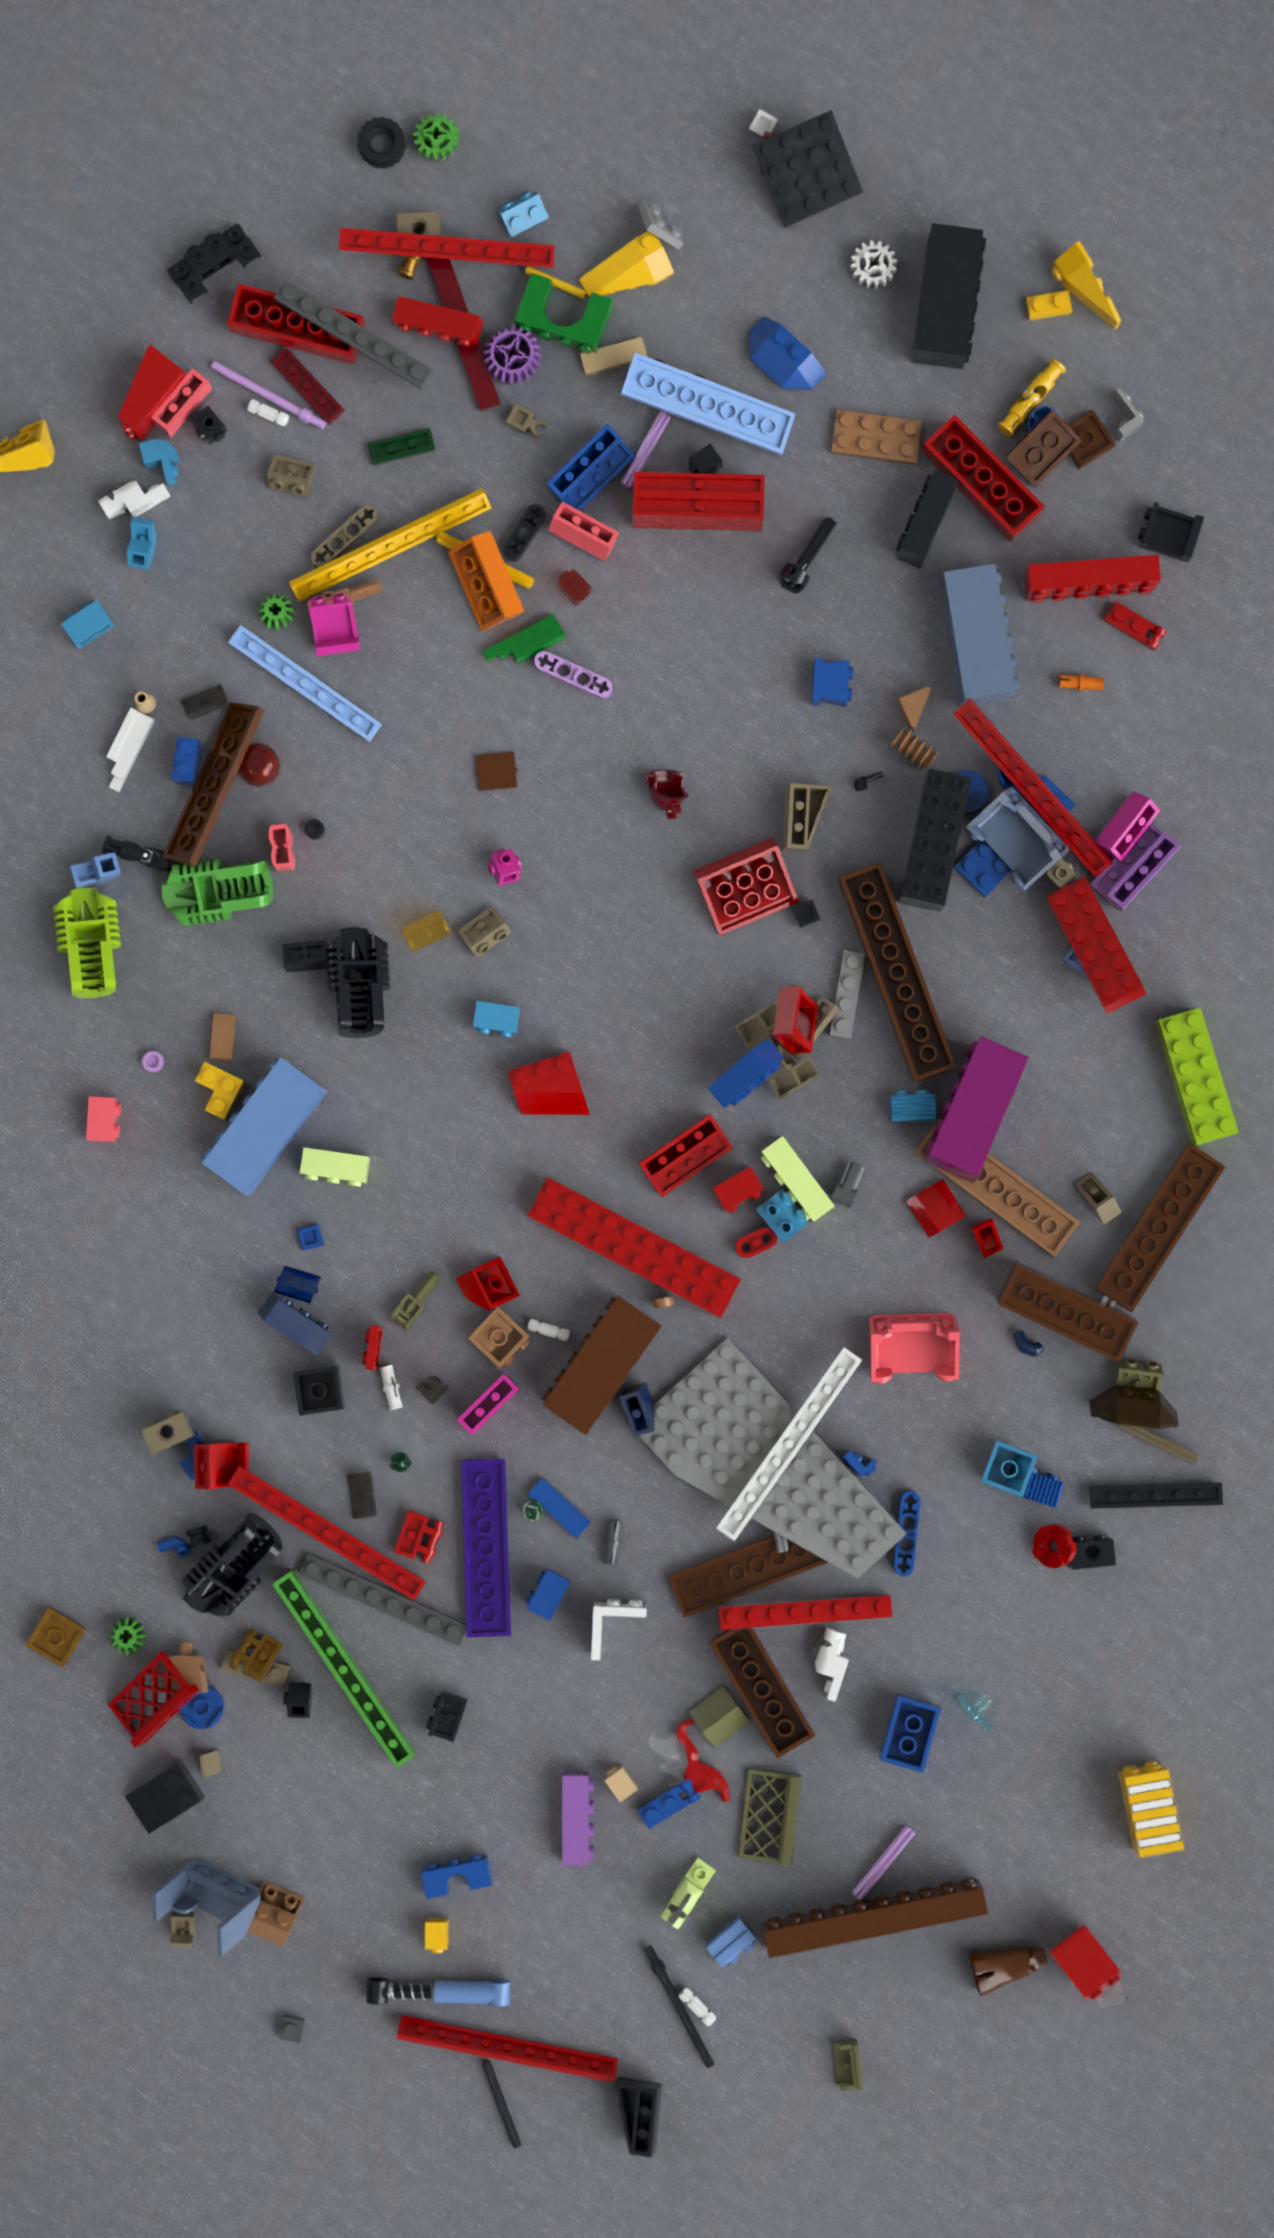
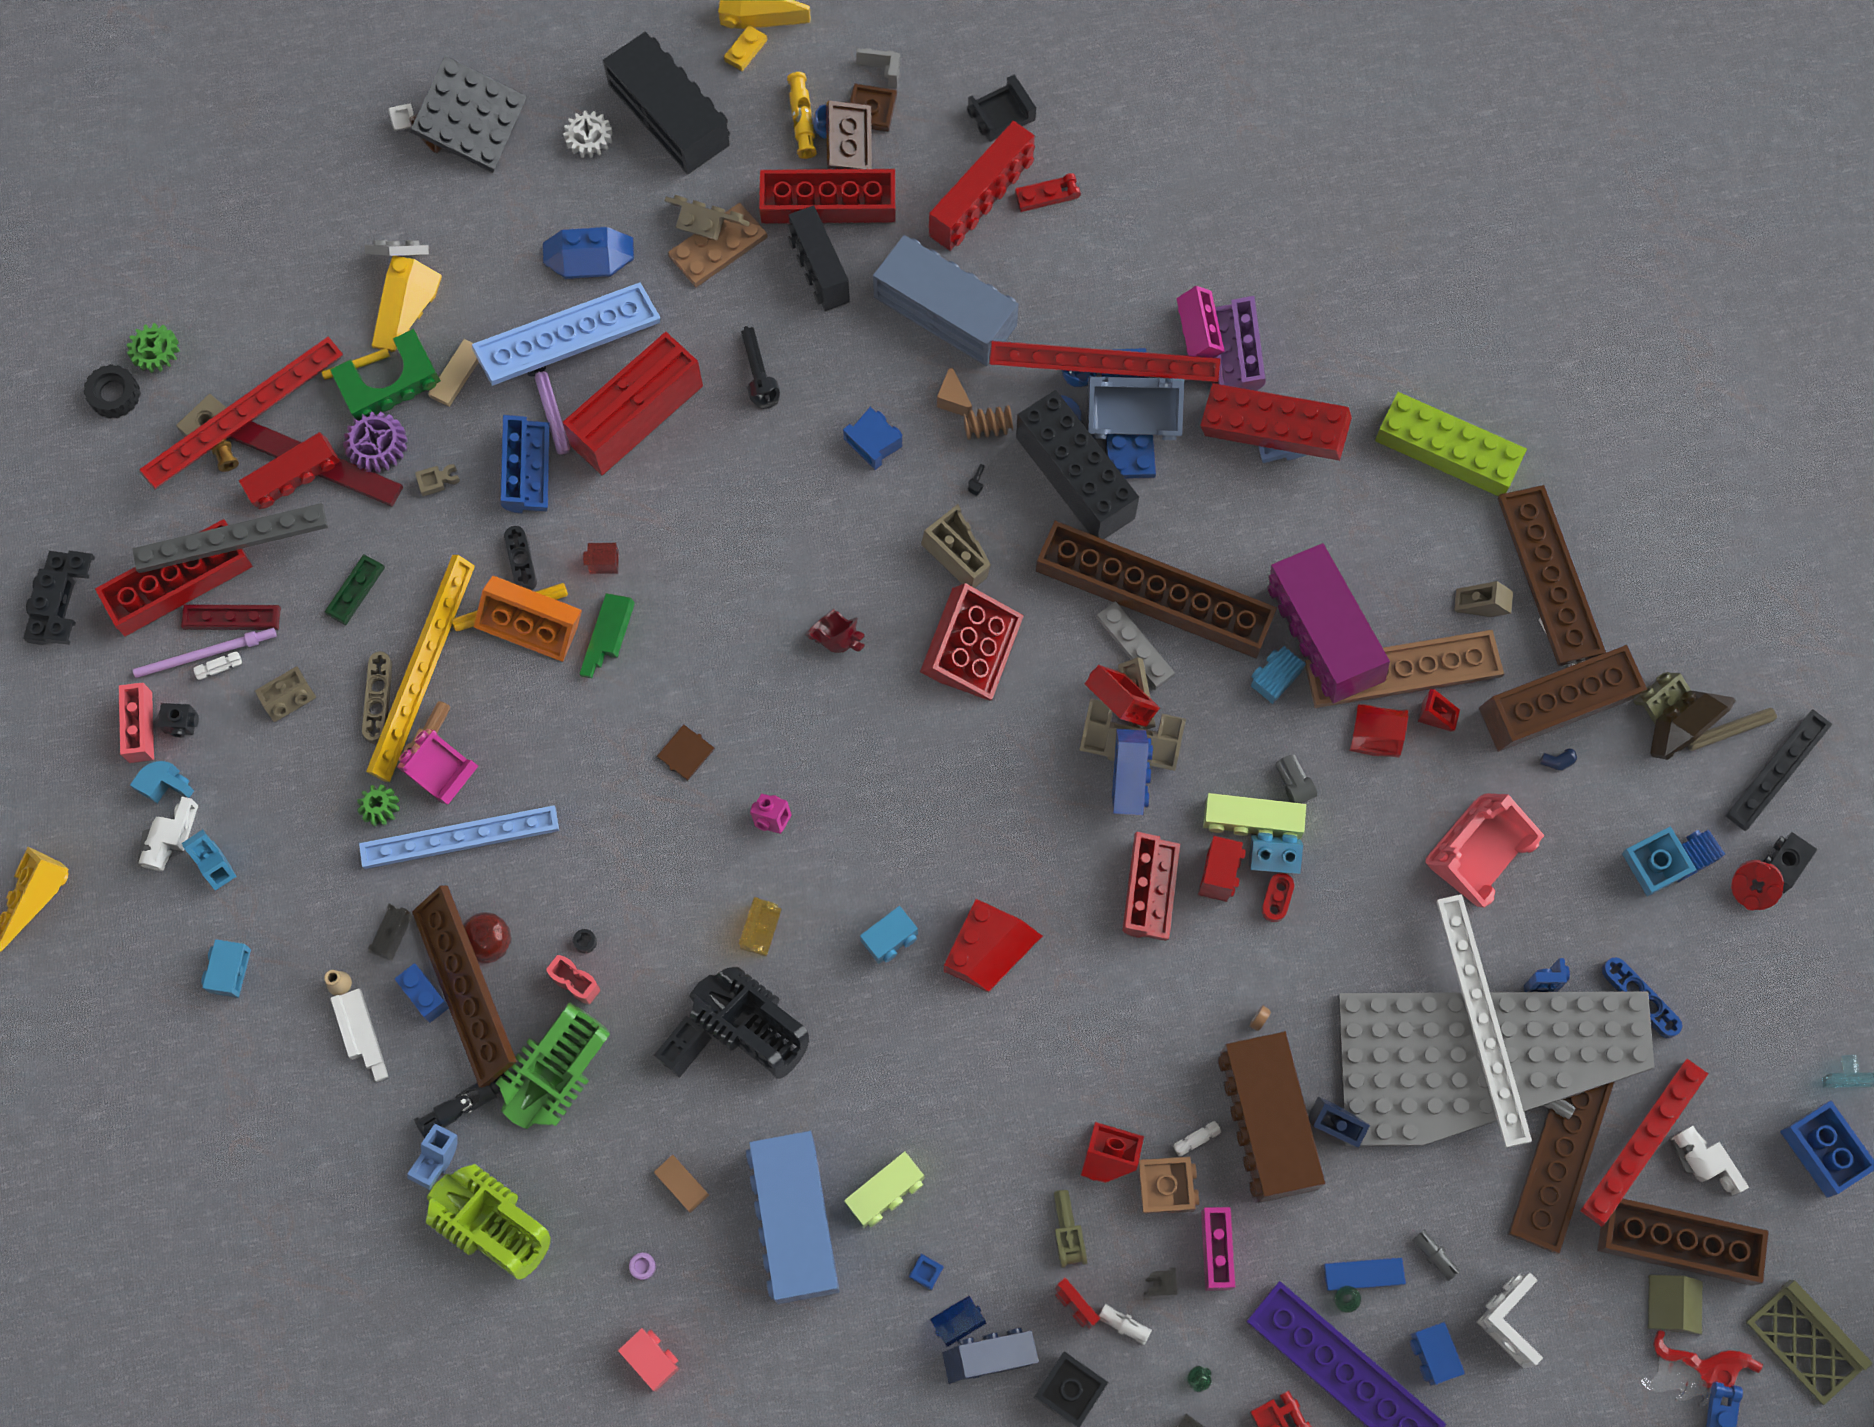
camera: 50 degrees left, 15 degrees down
red slope [118,344,186,442] -> none
yellow brick [195,1062,247,1121] -> none
dark tan bracket [458,906,511,957] -> none
bracket [497,190,549,238] -> none
red brick [527,1177,741,1318] -> none
lavender beam [534,651,613,699] -> none
coral brick [548,501,619,561] -> none
black brick [688,444,723,474] -> none
black plate [792,899,820,928] -> none
dark tan bracket [1046,858,1076,888] -> none
orange pin [1059,674,1104,691] -> none
none -> dark tan bracket [664,195,750,240]

